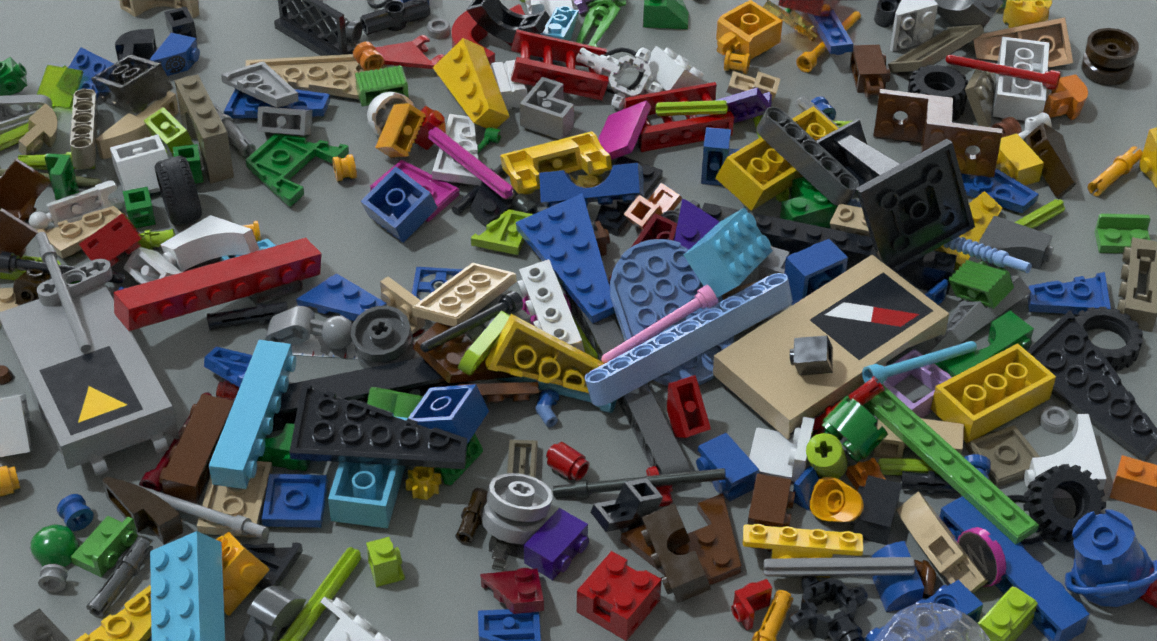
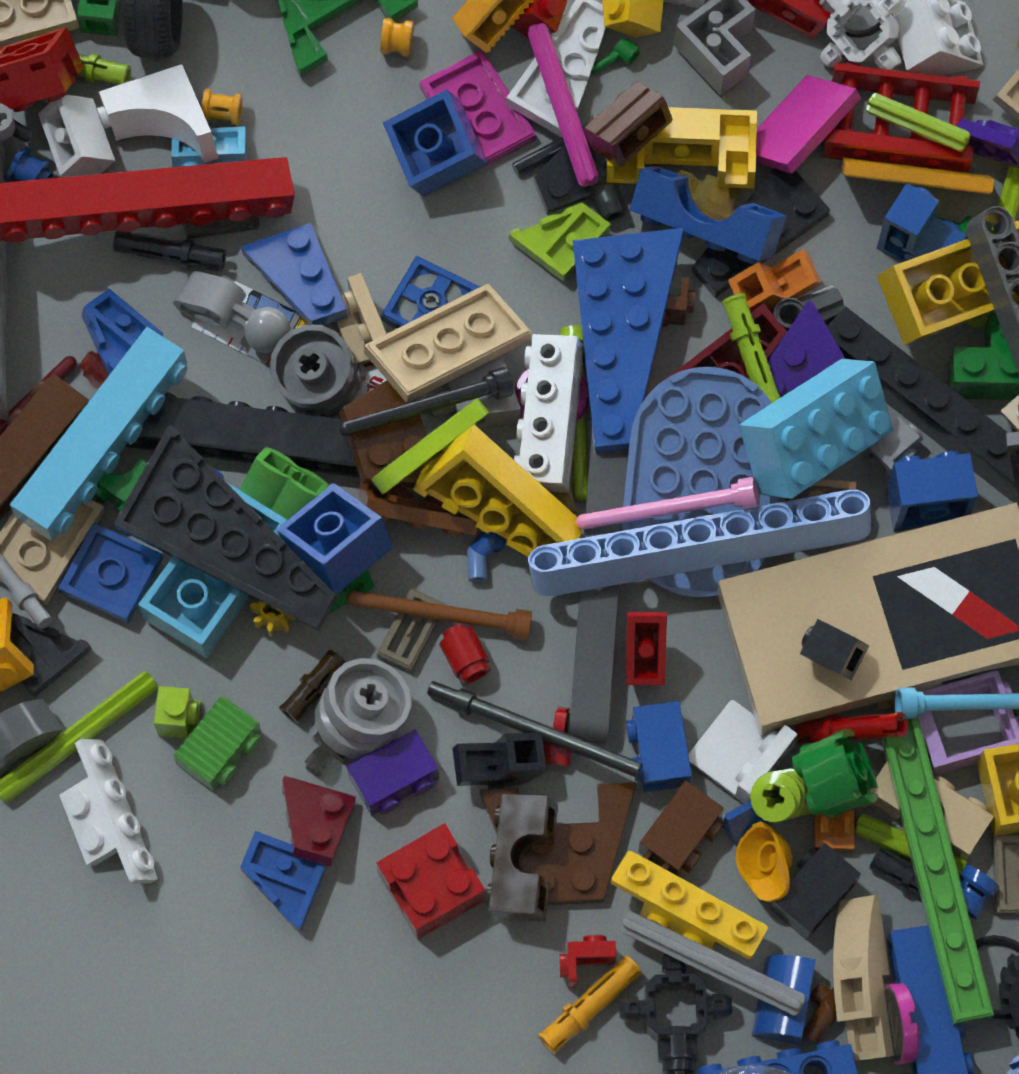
camera: 25 degrees right, 25 degrees up
none -> bright green brick [174,696,262,791]
none -> dark orange piece [347,591,532,641]
none -> reddish brown brick [584,81,673,168]
none -> lime pin [722,293,781,403]
none -> light orange tile [841,157,994,194]

